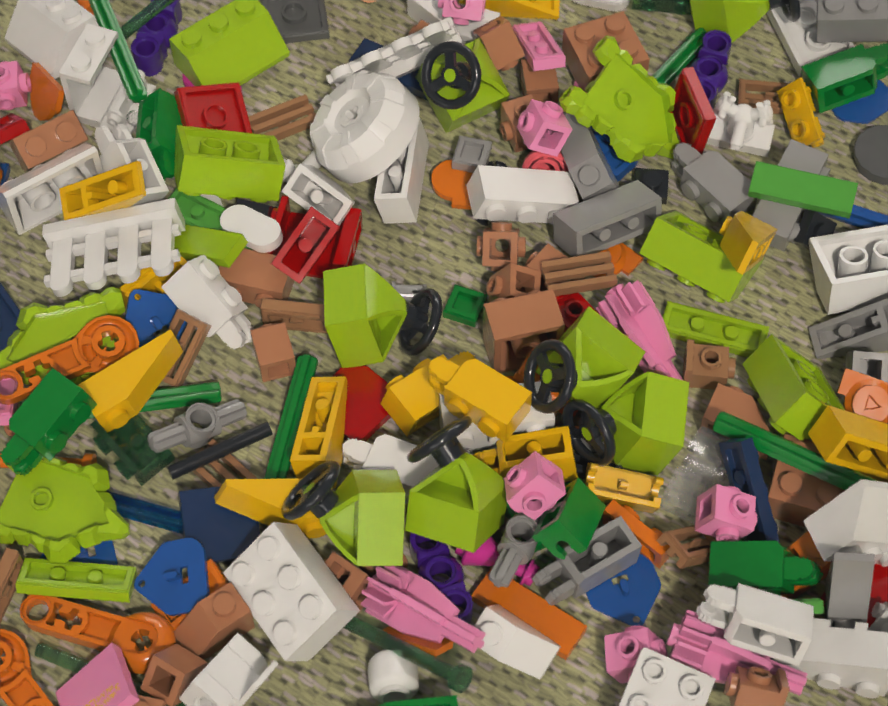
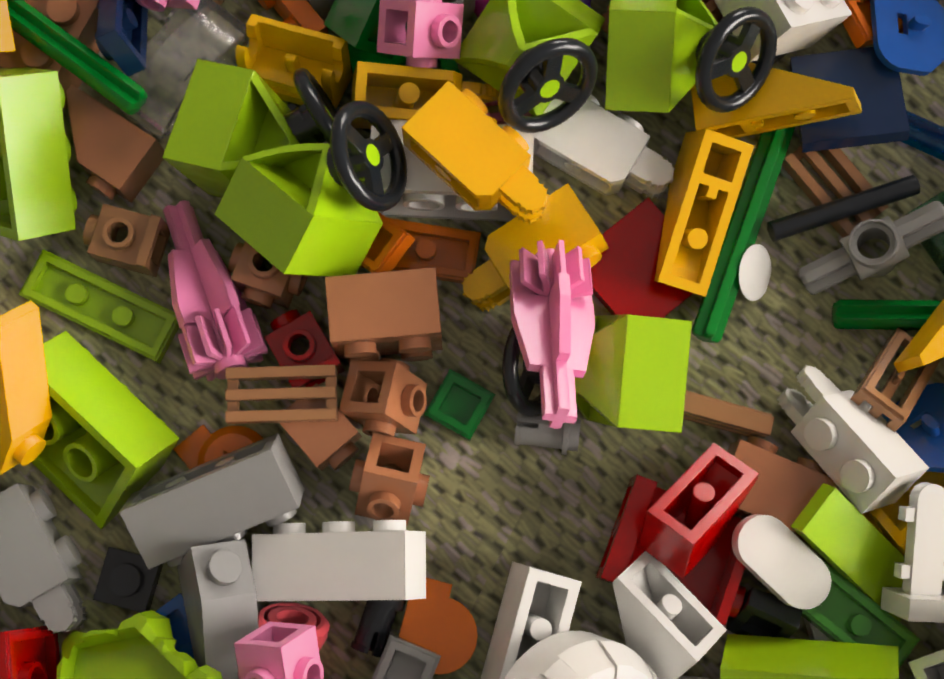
camera: 175 degrees left, 20 degrees up
nougat brick [250,322,296,382] -> none
none -> bright pink piece [509,240,595,429]
none -> white sticker [738,244,772,301]

